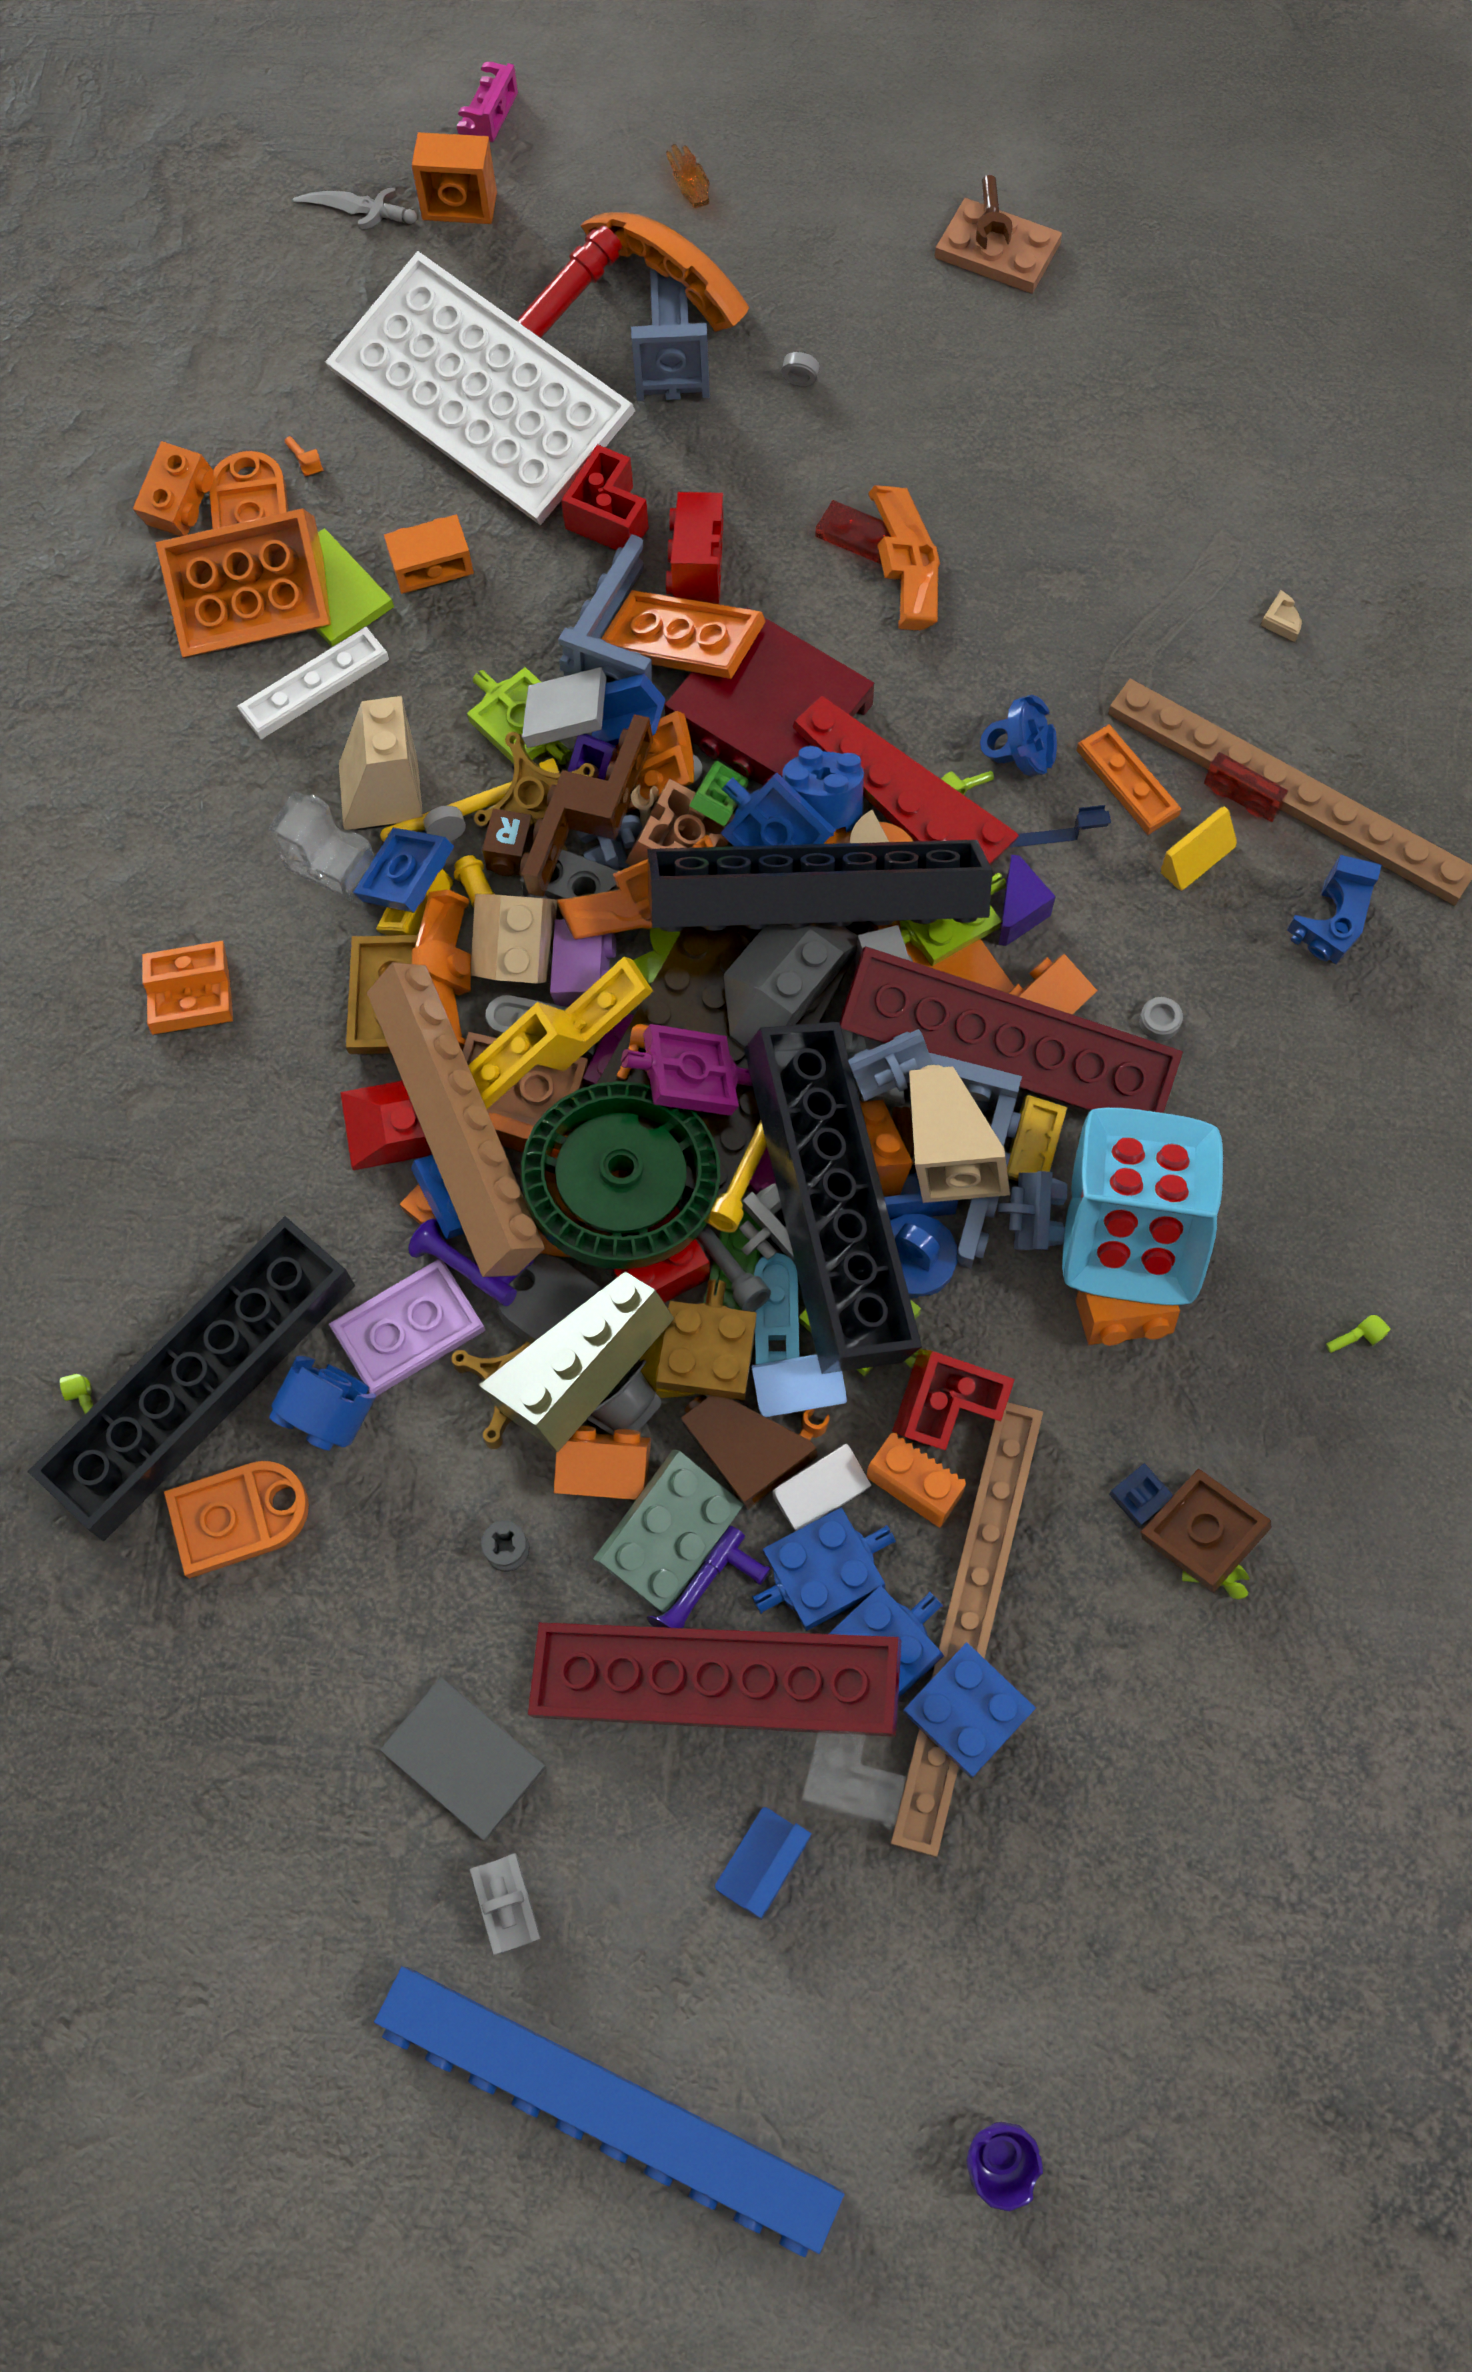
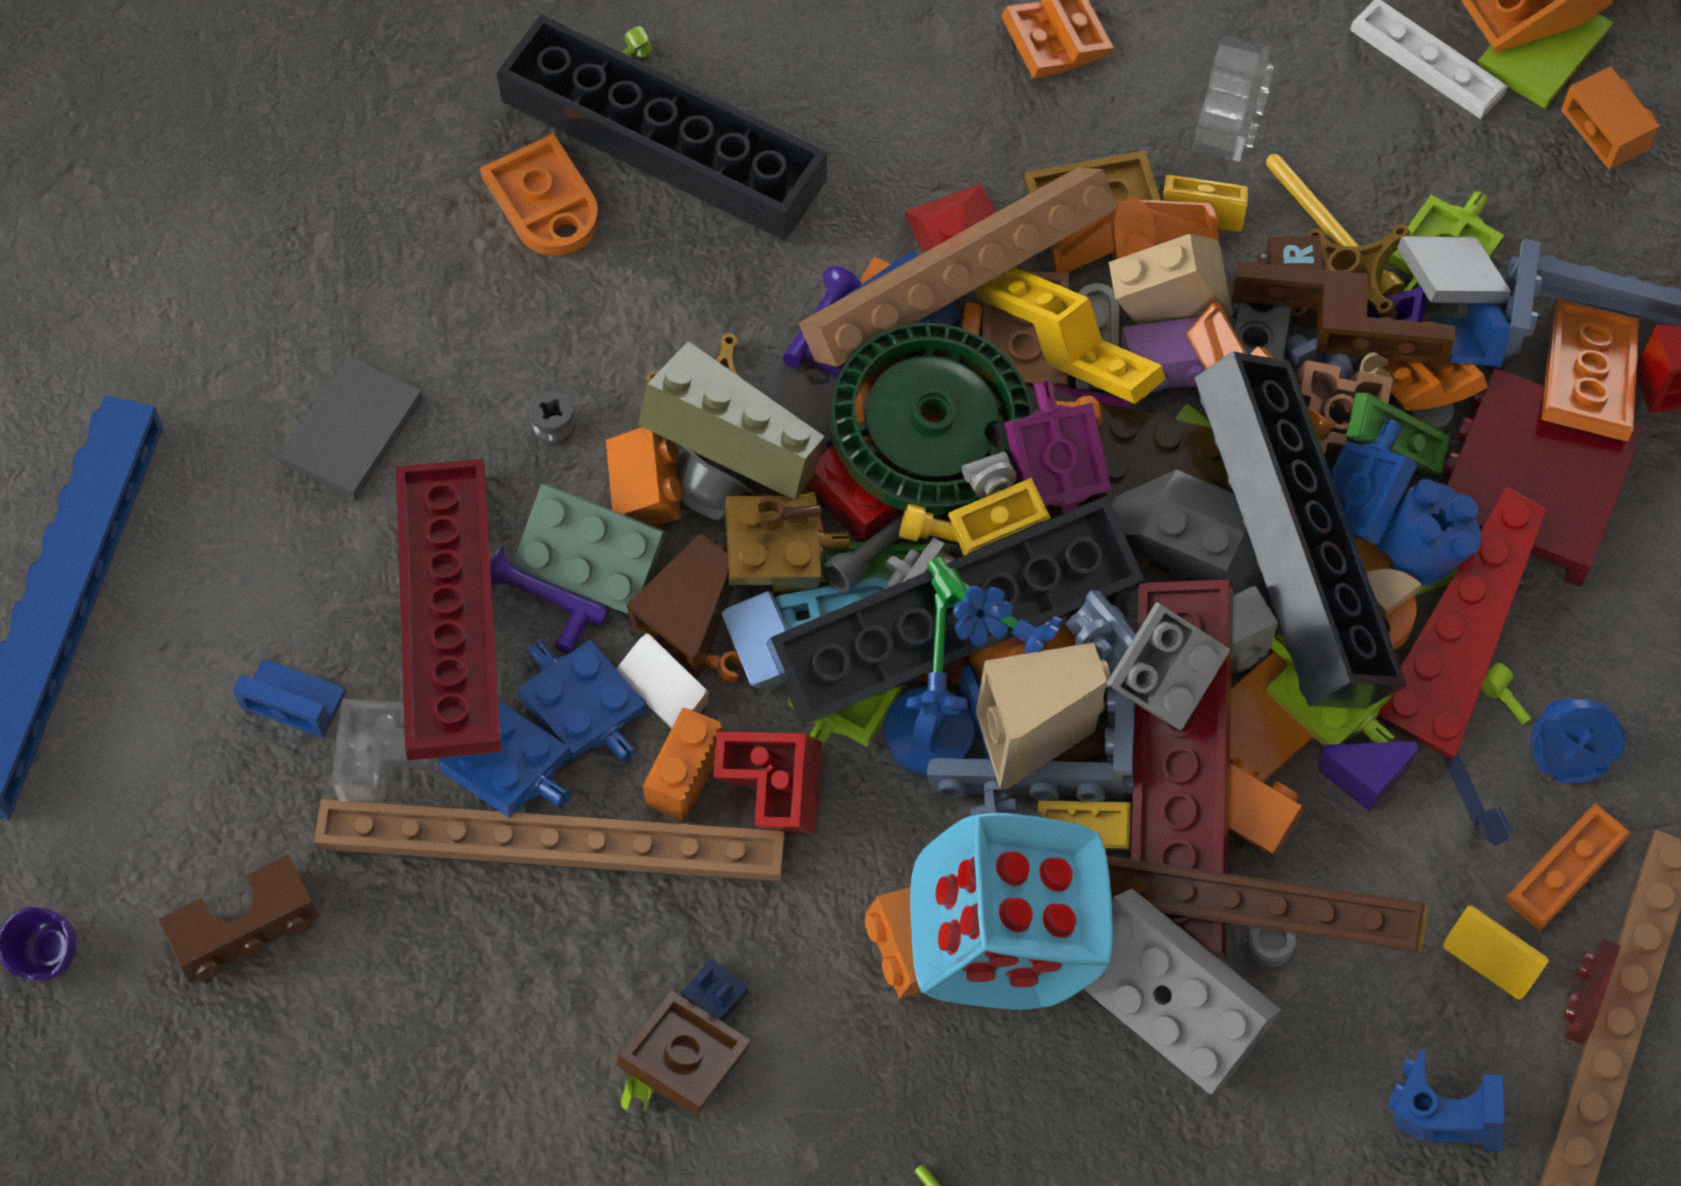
camera: 75 degrees right, 5 degrees down
blue brick [269,1356,376,1451] -> none
lavender tile [329,1259,486,1396] -> none
tan slope [339,696,423,830] -> none
blue plate [353,827,454,913] -> none
light grey tile [424,806,466,841] -> none
yellow pin [454,855,495,908] -> none
light grey hips [470,1853,541,1956] -> none
blue plate [903,1642,1036,1779] -> none
none -> reddish brown arch [157,855,319,982]
none -> reddish brown hand [758,497,821,531]
none -> blue plant [906,556,1063,715]
none -> yellow slope [948,478,1051,556]
none -> light grey plate [962,452,1016,499]
none -> light grey brick [1084,889,1282,1095]
none -> light grey slope [1106,602,1231,730]
none -> reddish brown tile [1107,856,1428,954]

